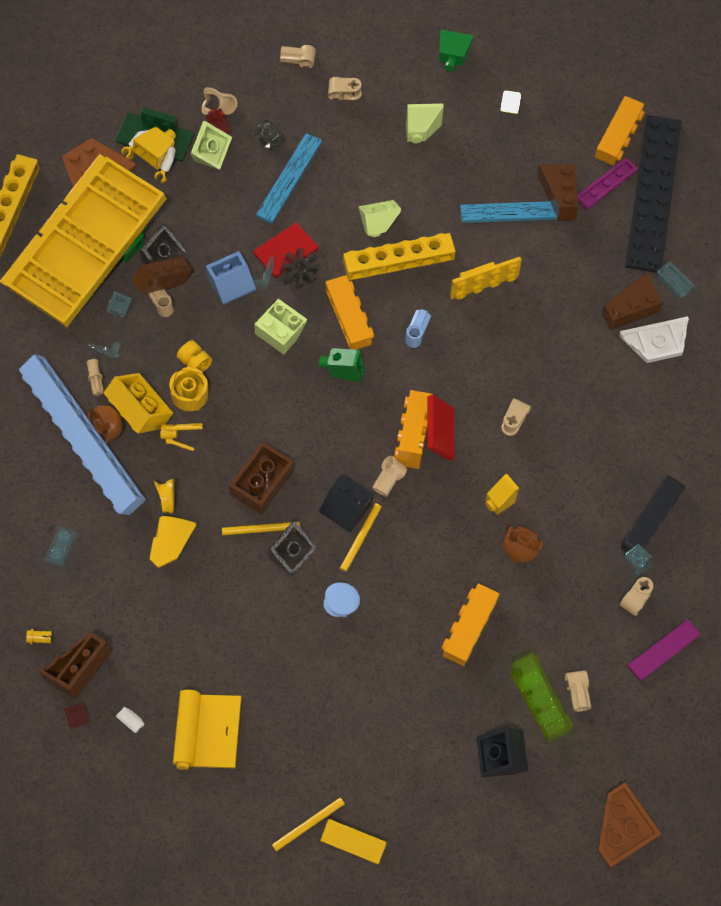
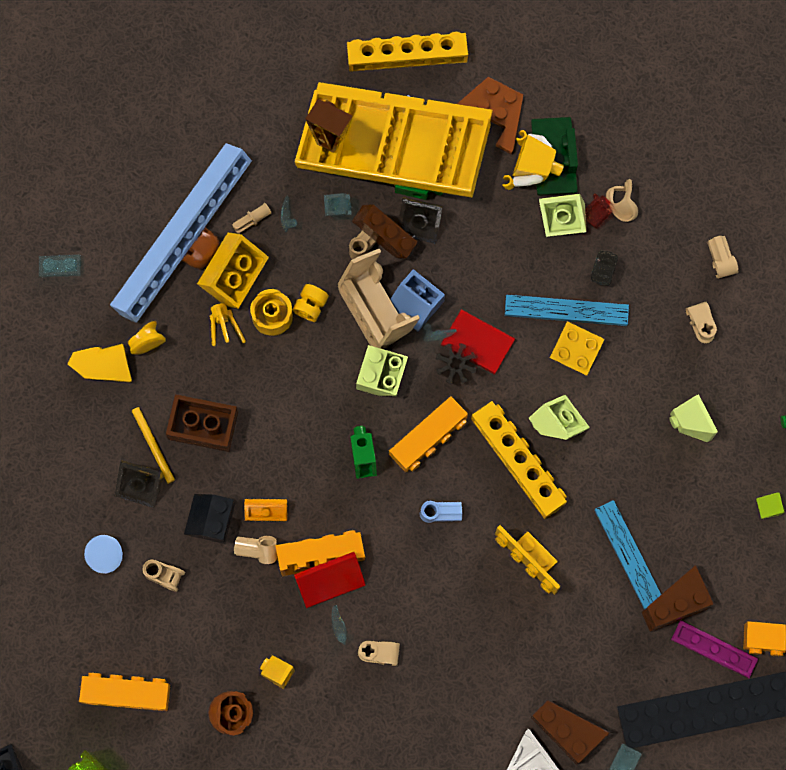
camera: 70 degrees right, 10 degrees up
yellow bar [340,503,382,572] -> none
none -> tan piece [143,560,185,592]
none -> light orange plate [244,499,287,521]
none -> reddish brown wedge [305,99,353,153]
none -> clear light blue bar [332,605,347,645]
none -> tan windscreen [338,249,420,349]
none -> yellow hinge [550,321,604,376]

